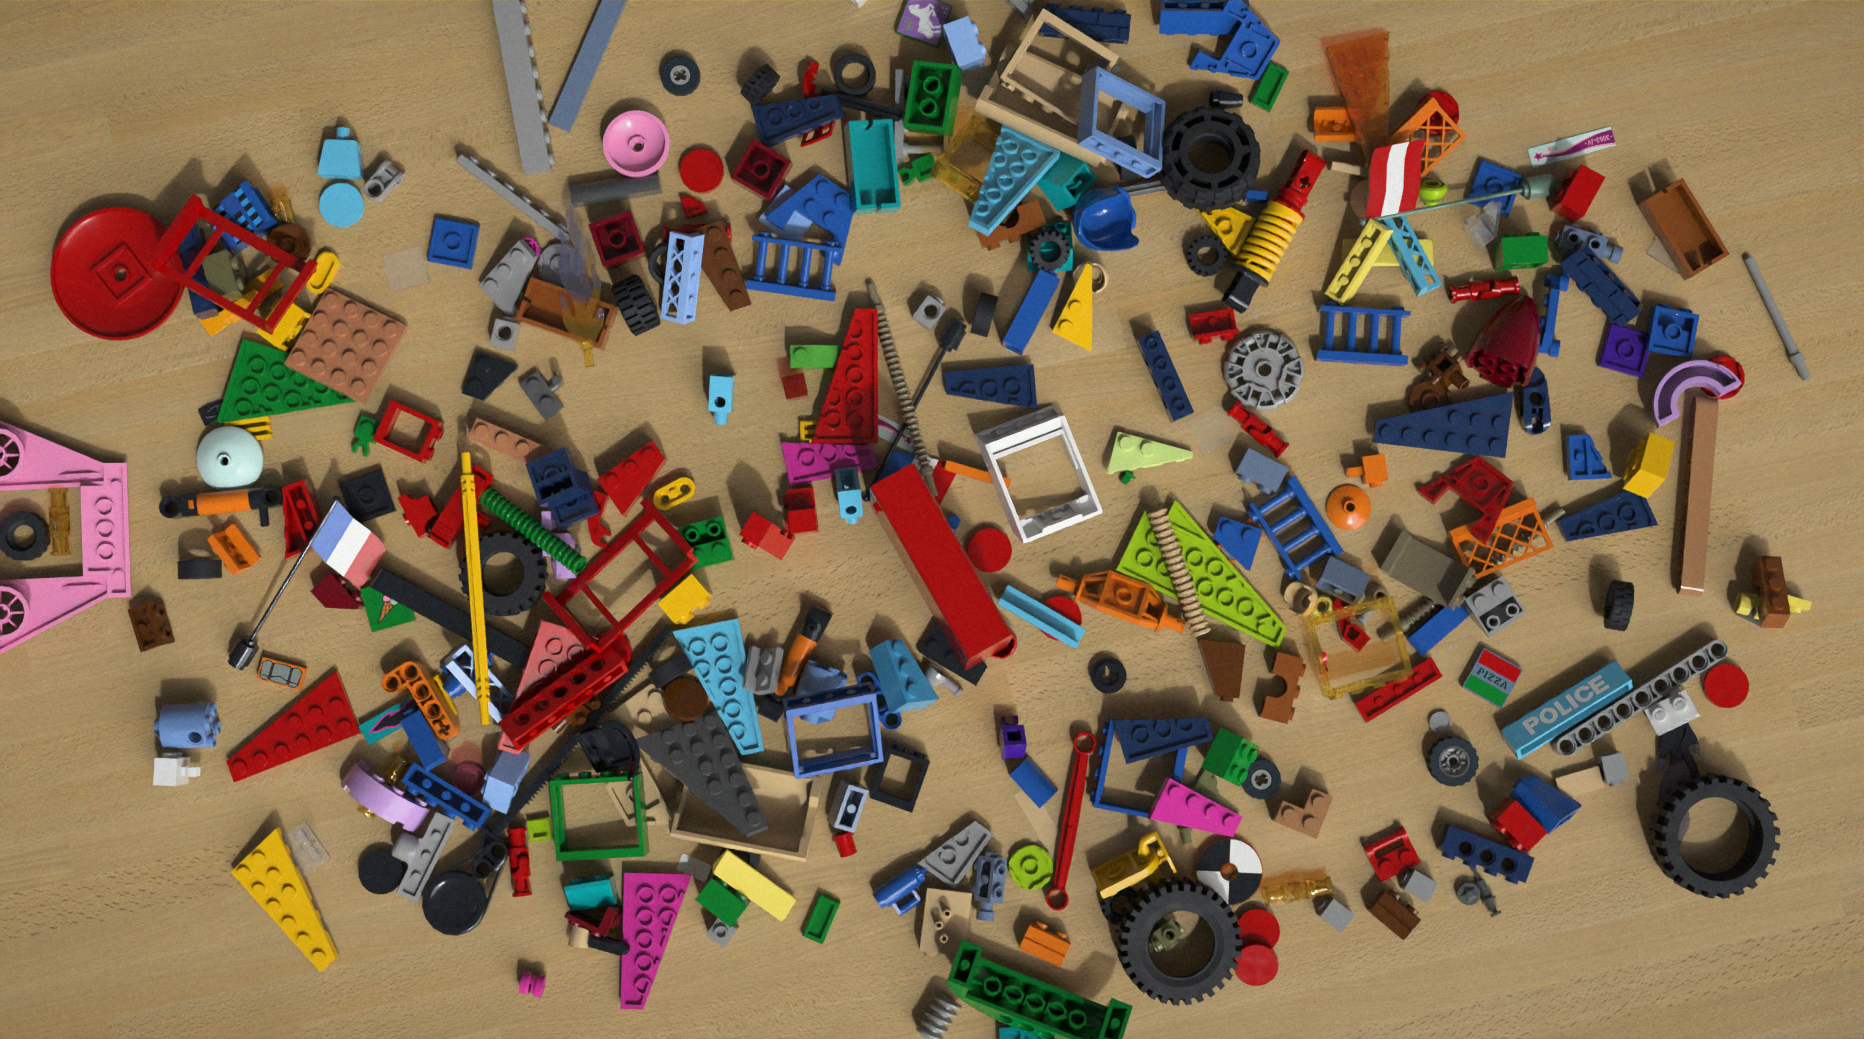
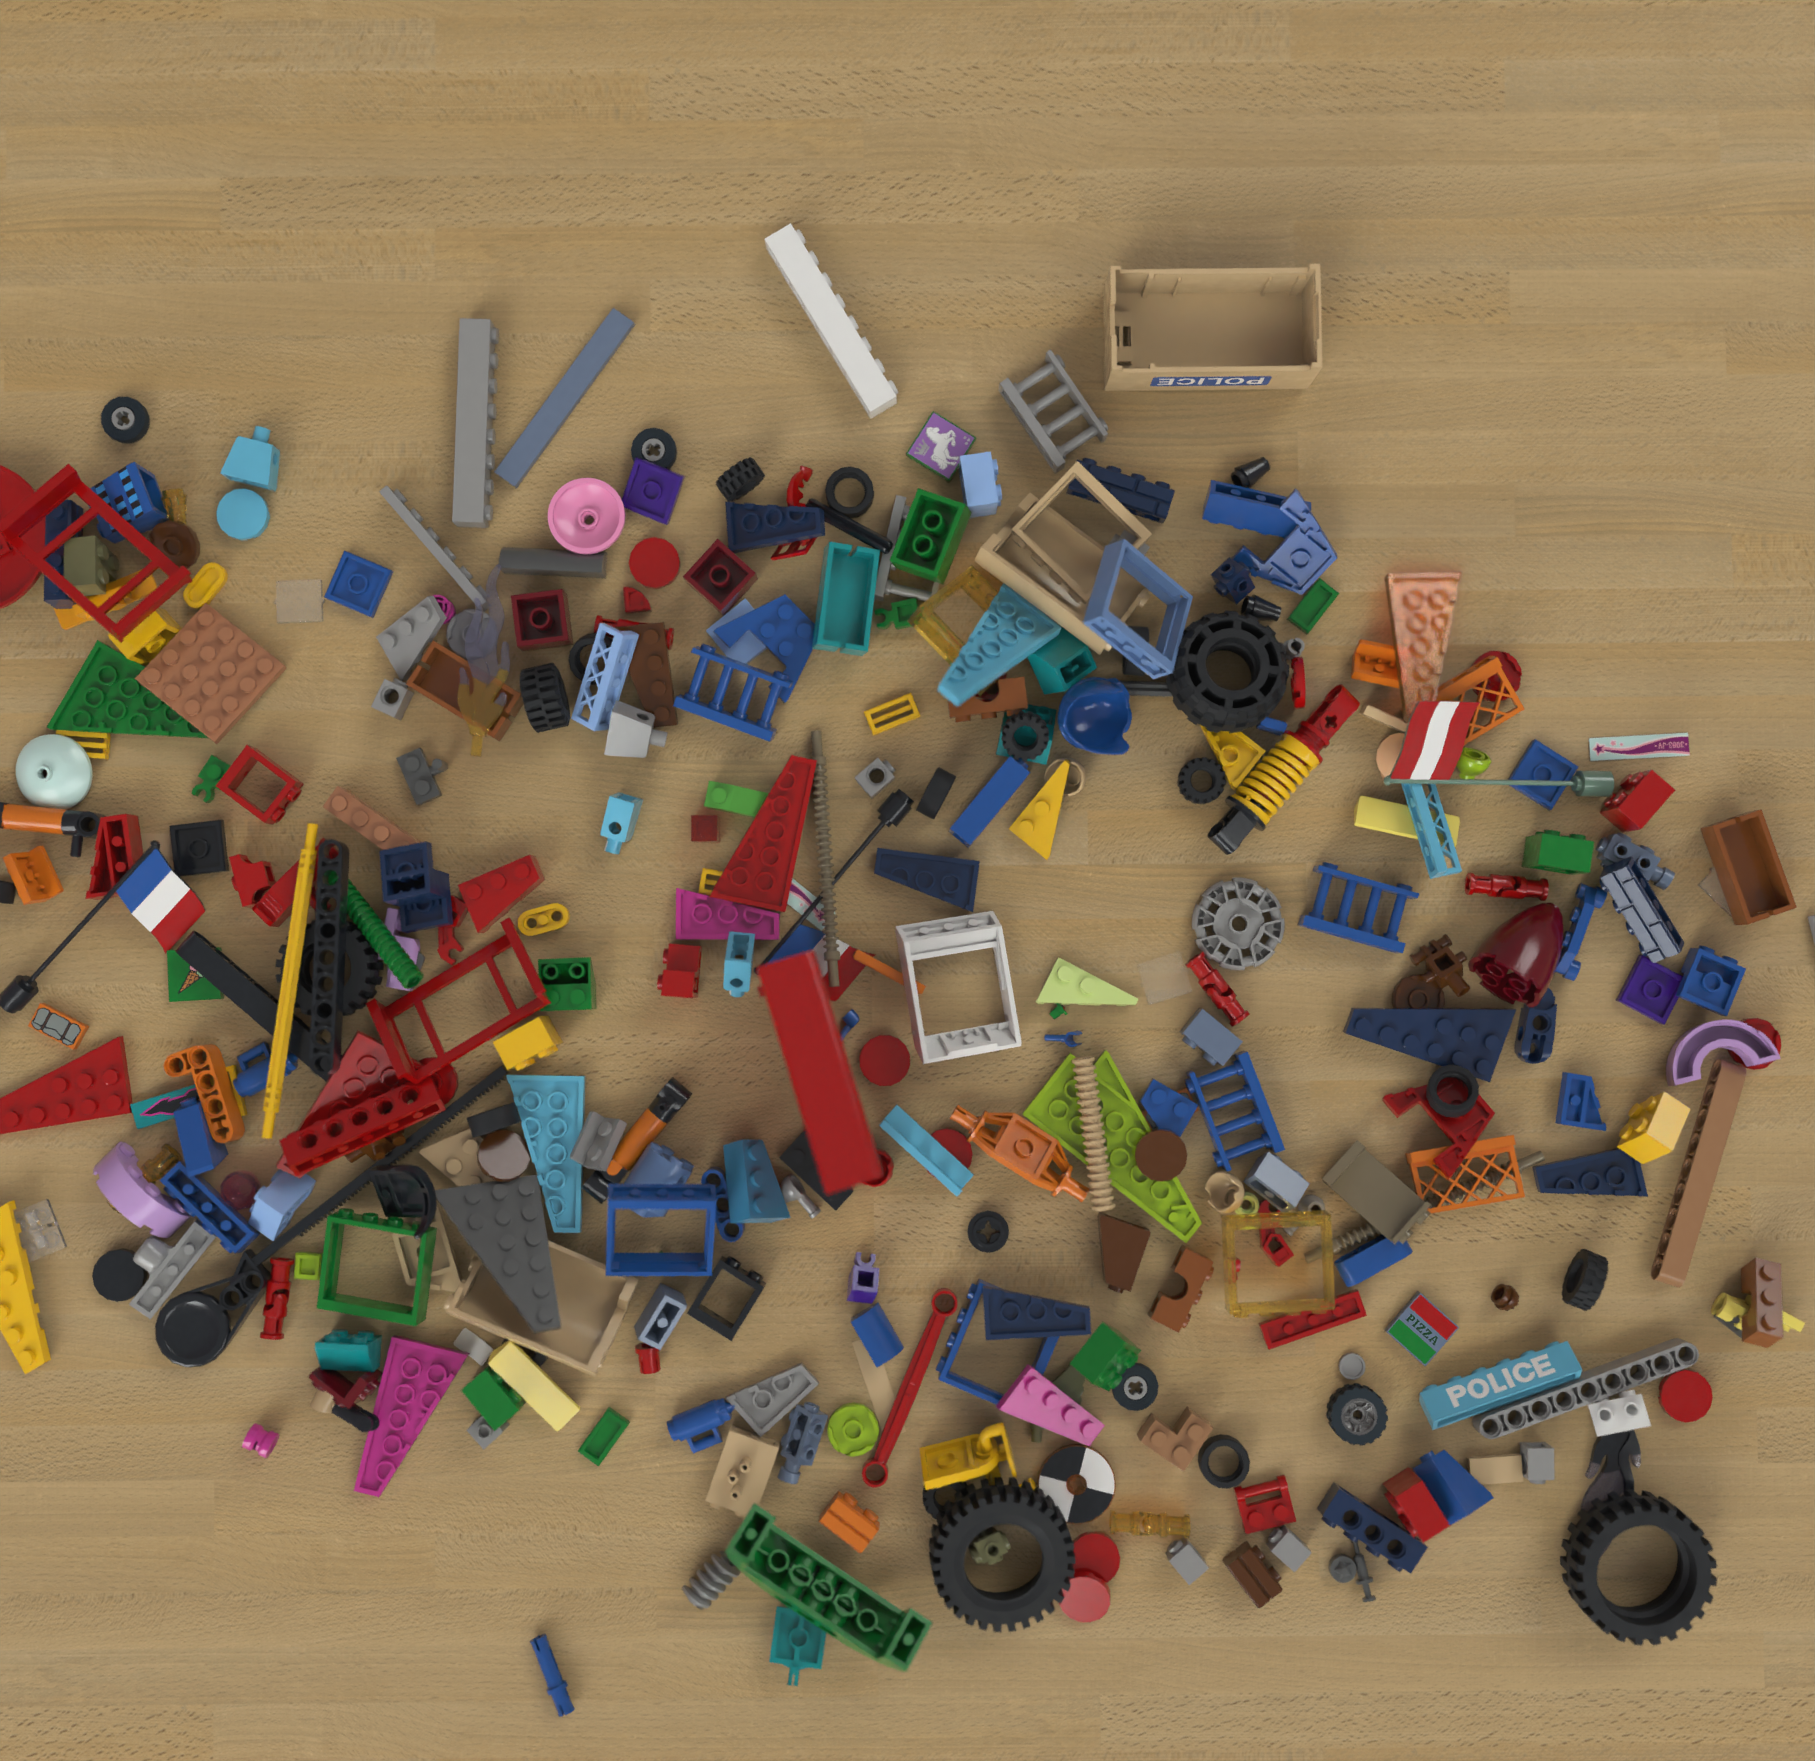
camera: 10 degrees right, 0 degrees up
black sticker [198,398,224,426] -> none
dark red slope [310,573,365,610] -> none
light grey piece [364,160,406,203] -> none
light blue fence [444,643,513,723] -> none
black wing [462,352,519,401] -> none
red wedge [739,511,795,560] -> none
dark blue brick [1136,330,1194,423] -> none
red bracket [1188,308,1239,345] -> none
light yellow slope [1324,218,1393,306] -> none
orange dish [1326,485,1371,530] -> none
orange brick [1345,453,1388,488] -> none
clear slope [1462,200,1503,250] -> none
light grey slope [1462,575,1527,638] -> none
none -> black bush [101,397,150,443]
none -> black beam [309,839,350,1076]
none -> light grey torso [604,700,668,758]
none -> dark purple tile [622,457,685,525]
none -> yellow tile [864,693,921,736]
none -> blue hand [1045,1030,1082,1047]
none -> reddish brown tile [1135,1129,1187,1182]
none -> black tyre [1198,1434,1250,1489]
none -> dark blue brick [1210,557,1255,604]
none -> light grey pin [1283,638,1305,660]
none -> red tile [1291,657,1306,709]
none -> black tyre [1426,1065,1479,1118]
none -> reddish brown plate [1491,1284,1519,1311]

